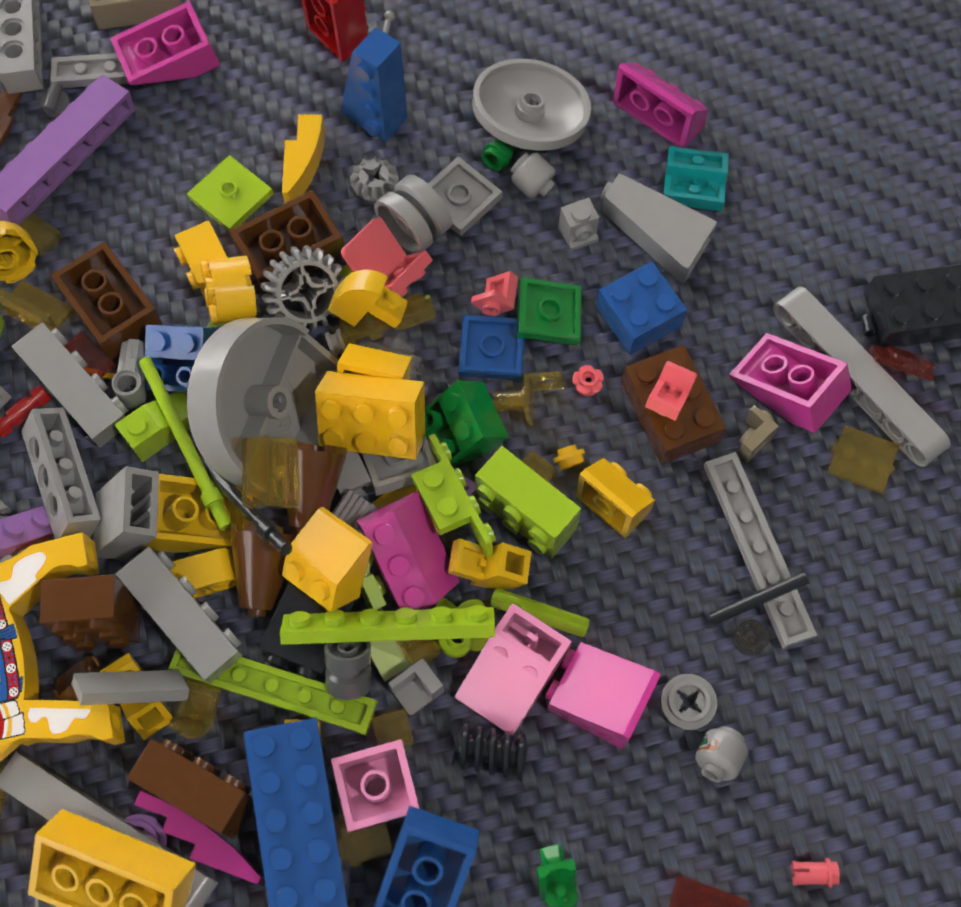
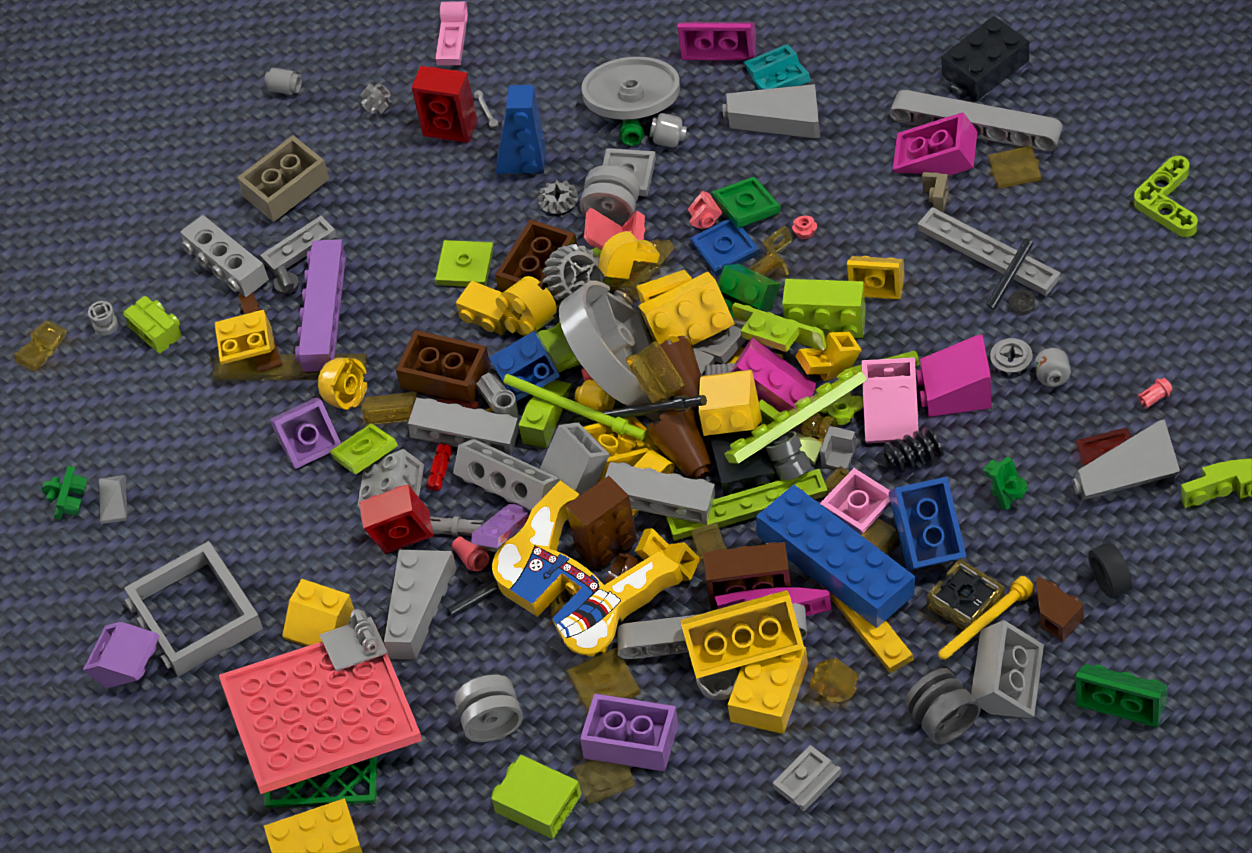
camera: 25 degrees left, 15 degrees down
light grey tile [72,670,190,705] -> none
dark pink slope [110,1,220,85] -> none
yellow slope [282,114,326,203] -> none
yellow plate [553,444,585,470] -> none
light grey brick [559,198,599,251] -> none
blue brick [596,261,687,355] -> none
reddish brown brick [621,345,726,465] -> none
coral bracket [645,361,697,421] -> none
clear red piece [870,345,935,381] -> none

